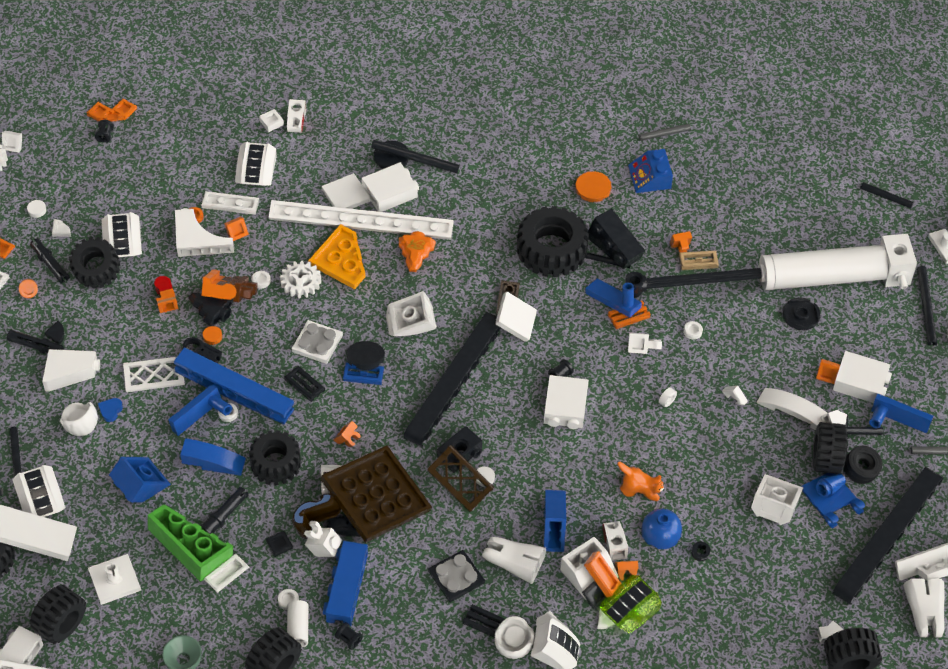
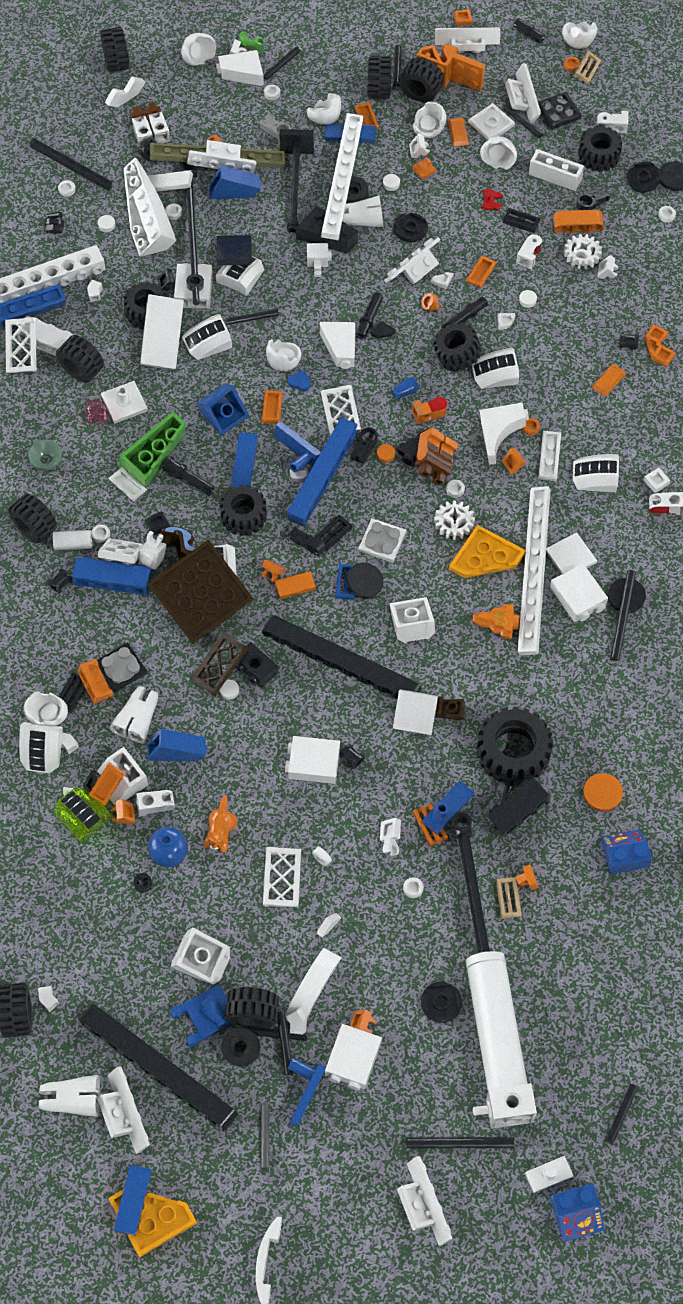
camera: 90 degrees right, 10 degrees up
none -> orange hinge [77,659,114,705]
none -> clear pink piece [85,398,106,423]
none -> white piece [98,538,143,564]
none -> orange tile [261,390,283,424]
none -> white window [263,847,301,907]
none -> orange tile [275,571,316,599]
none -> black piece [289,526,326,557]
none -> blue cone [392,376,420,399]
none -> orange tile [592,364,627,397]

